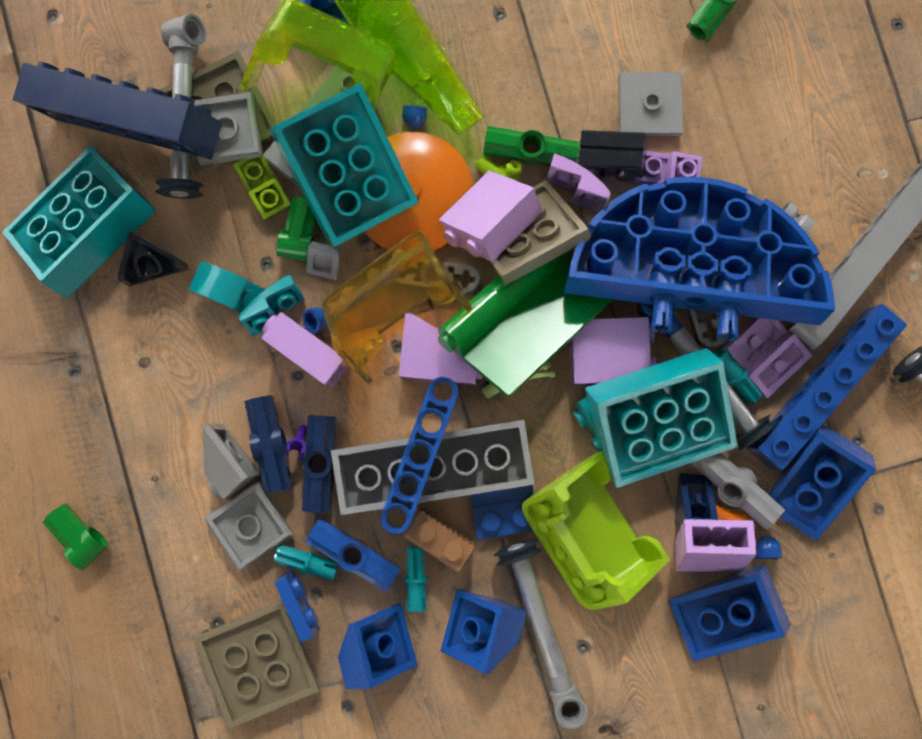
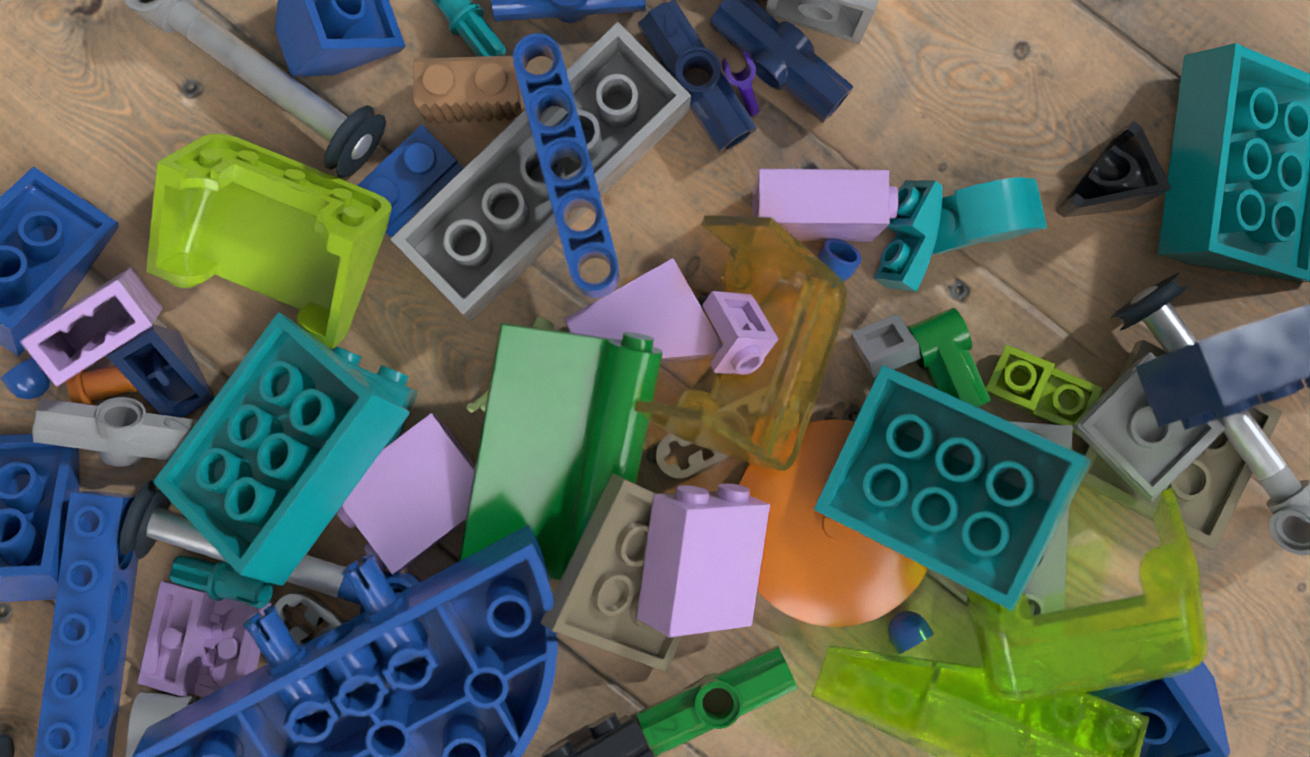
camera: 145 degrees right, 0 degrees up
lime arm [475,155,522,181] -> none
lavender slope [546,154,611,213] -> none
none -> lavender bracket [702,291,779,375]

